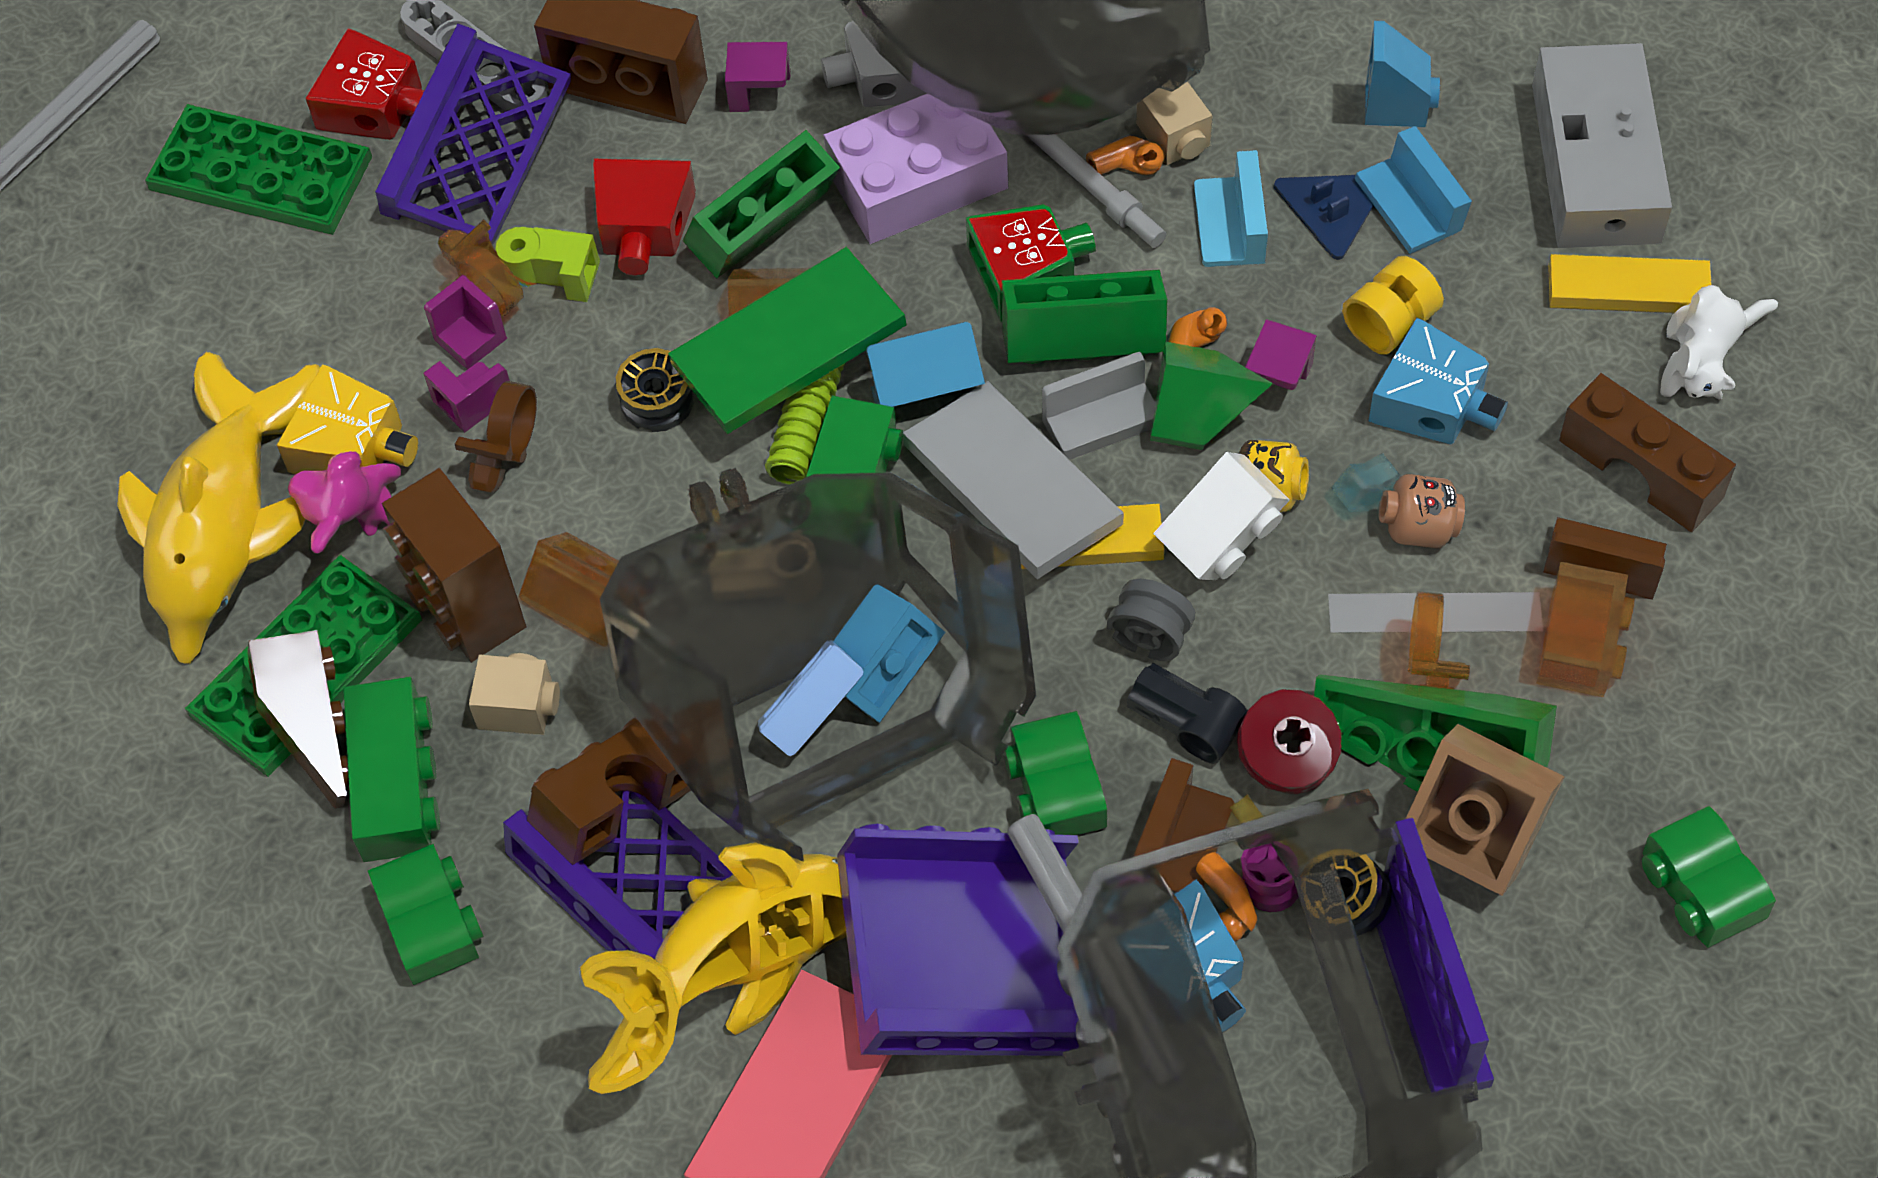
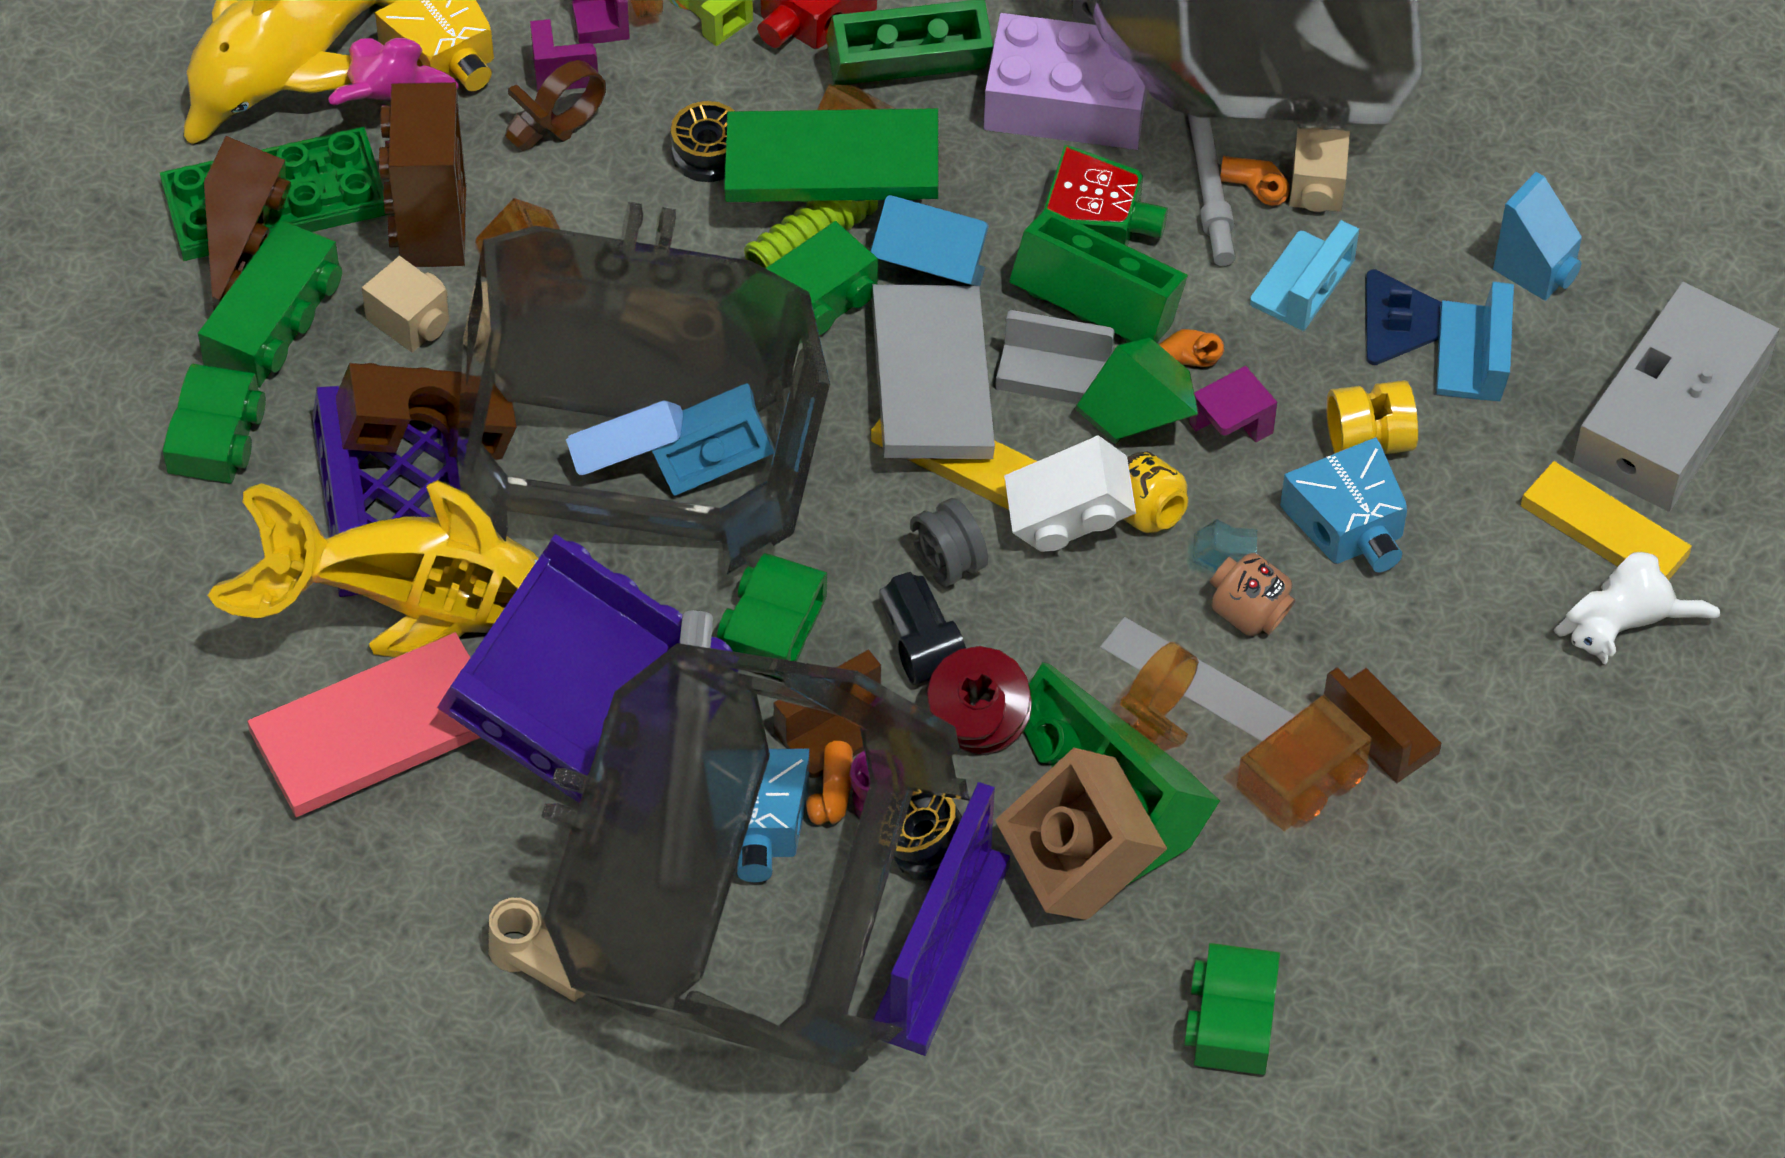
camera: 30 degrees right, 5 degrees down
reddish brown arch [1559,373,1736,533] -> none

